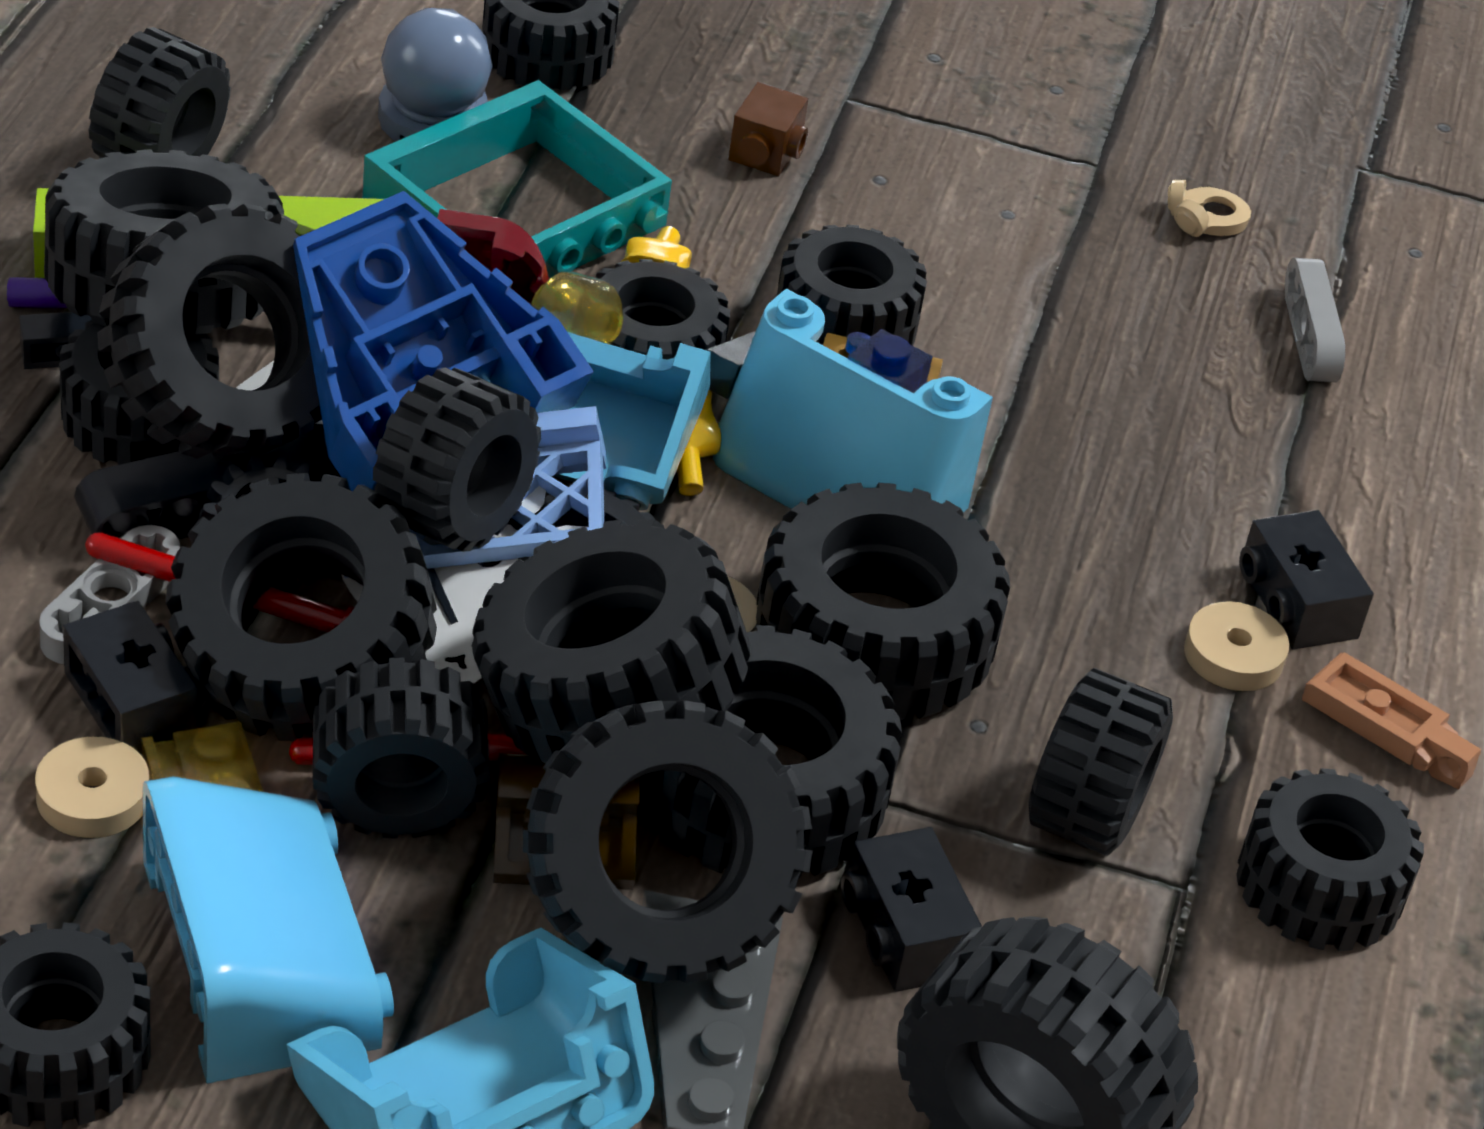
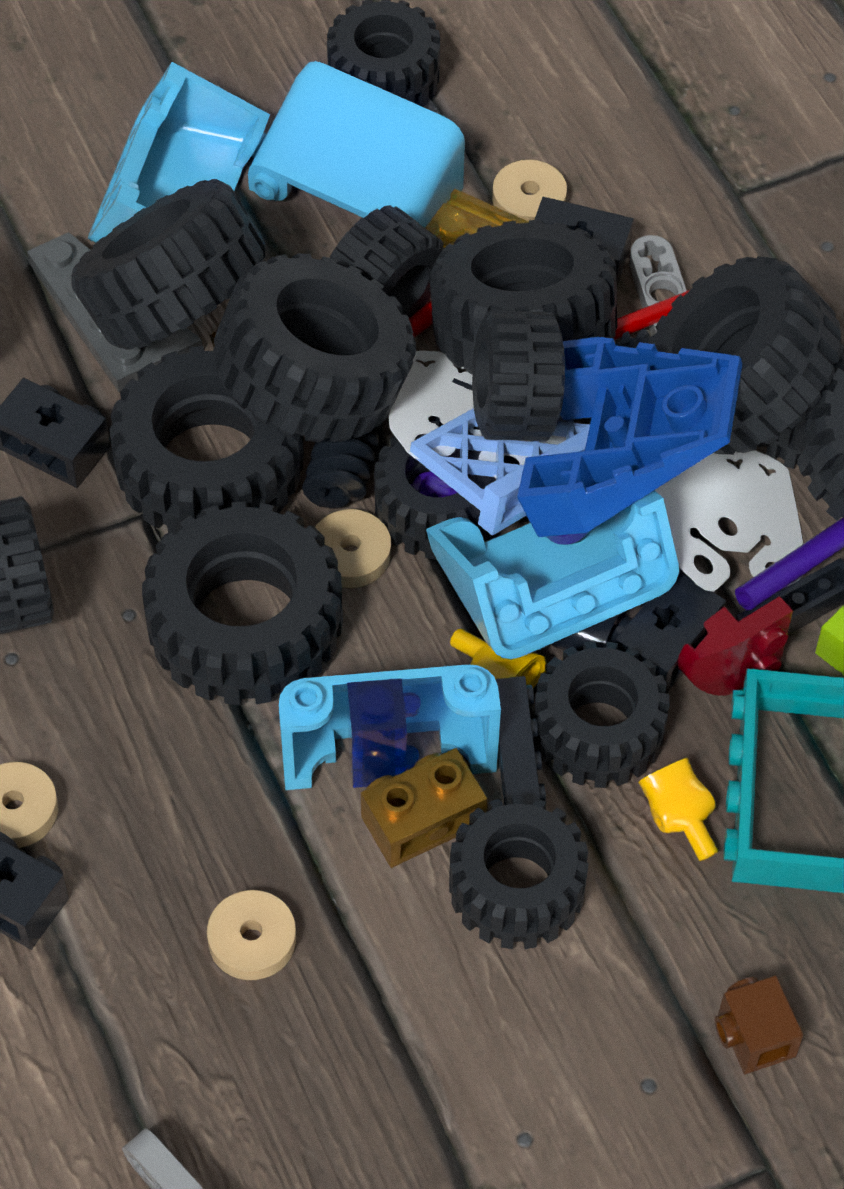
camera: 145 degrees right, 15 degrees up
clear yellow head [532,272,623,345] -> none
none -> tan piece [207,890,296,980]

